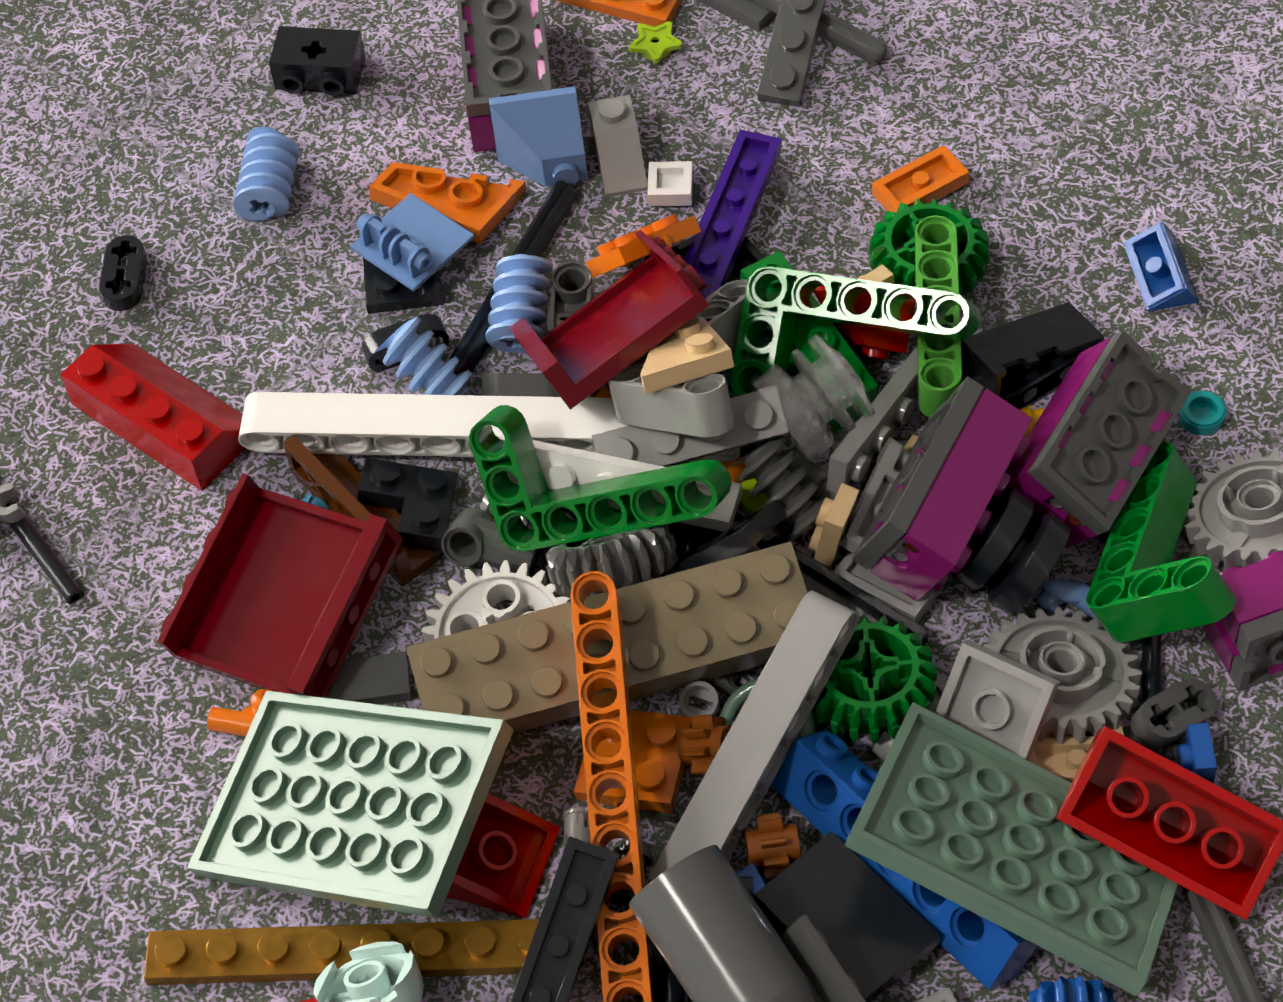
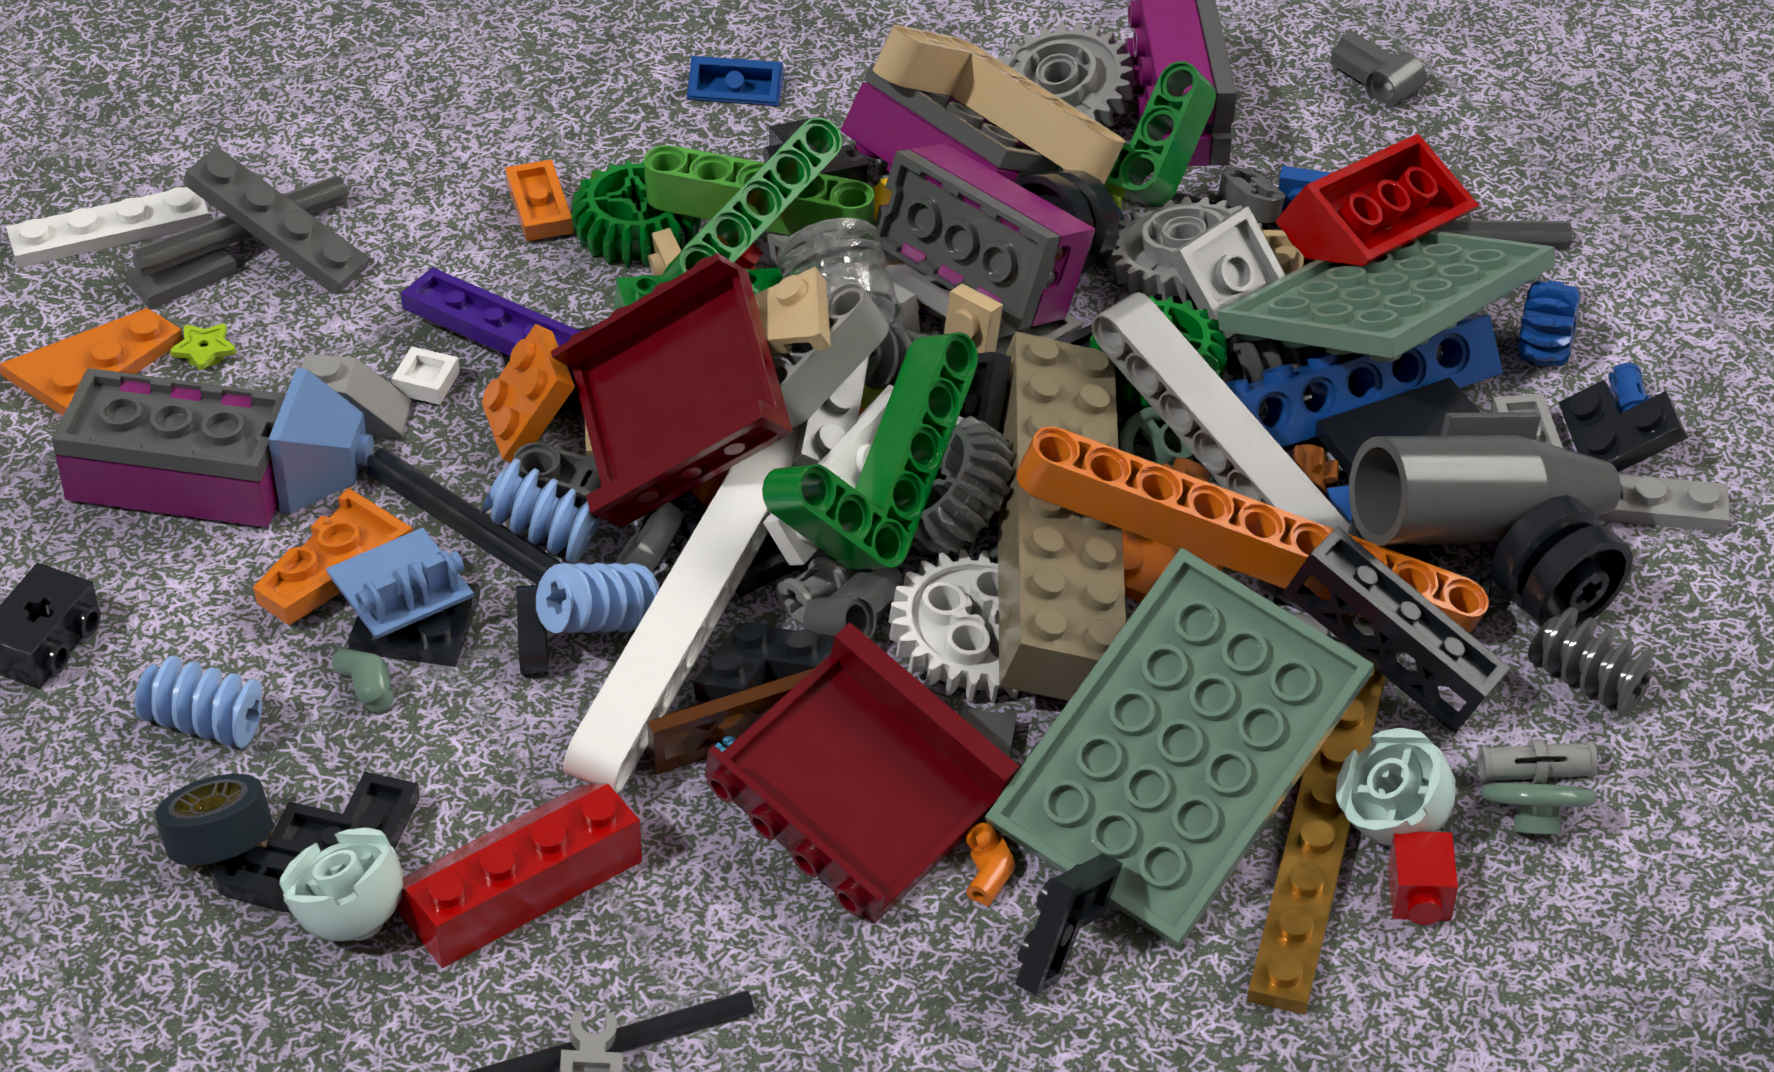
camera: 80 degrees left, 10 degrees down
none -> black wheel [155,773,274,866]
none -> black plate [266,771,420,856]
none -> light aqua cylinder [280,827,403,941]
none -> sand green arm [332,648,394,713]
none -> tan beam [872,25,1125,184]
none -> black plate [1015,853,1123,995]

